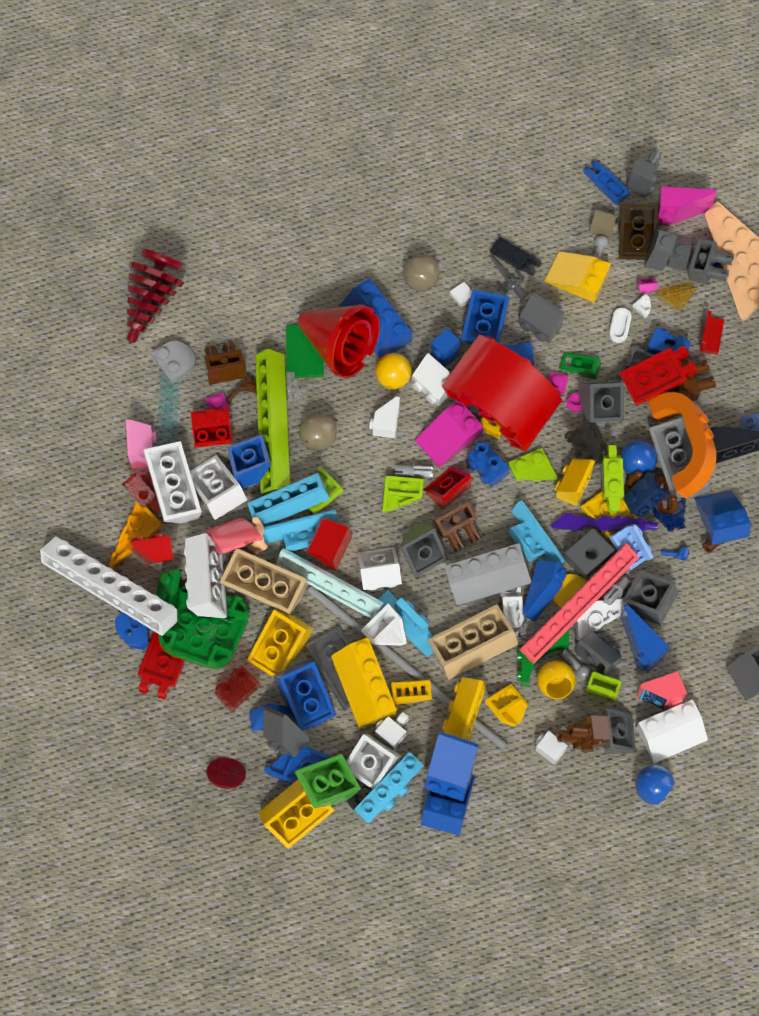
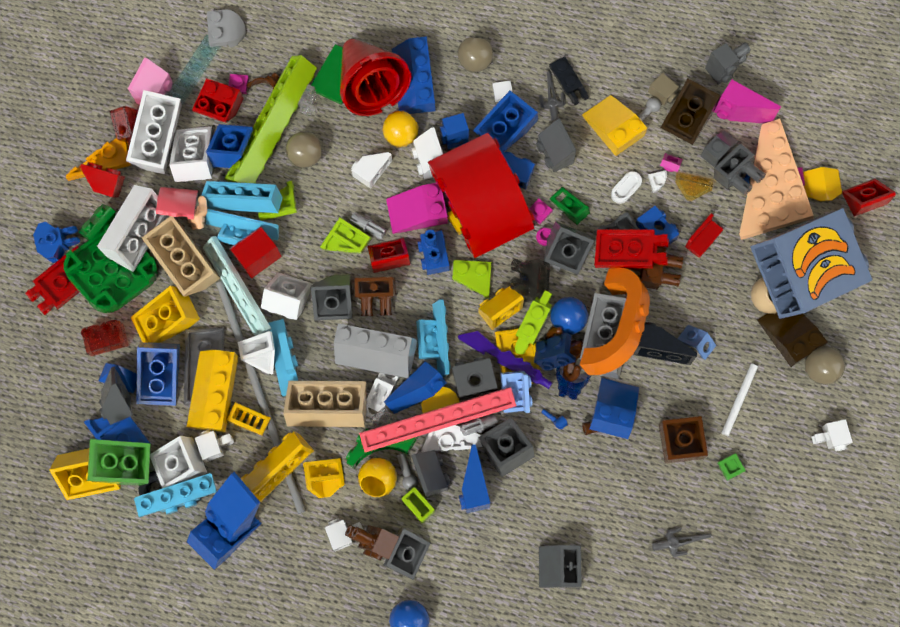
camera: 30 degrees right, 5 degrees up
white brick [40,536,177,636] -> none
reddish brown brick [204,342,246,385] -> none
dark red piece [206,758,246,789] -> none
blue hinge [583,160,630,205] -> none
white slope [636,699,708,763] -> none
coral slope [637,671,687,710] -> none
dark grey slope [644,230,677,271] -> none

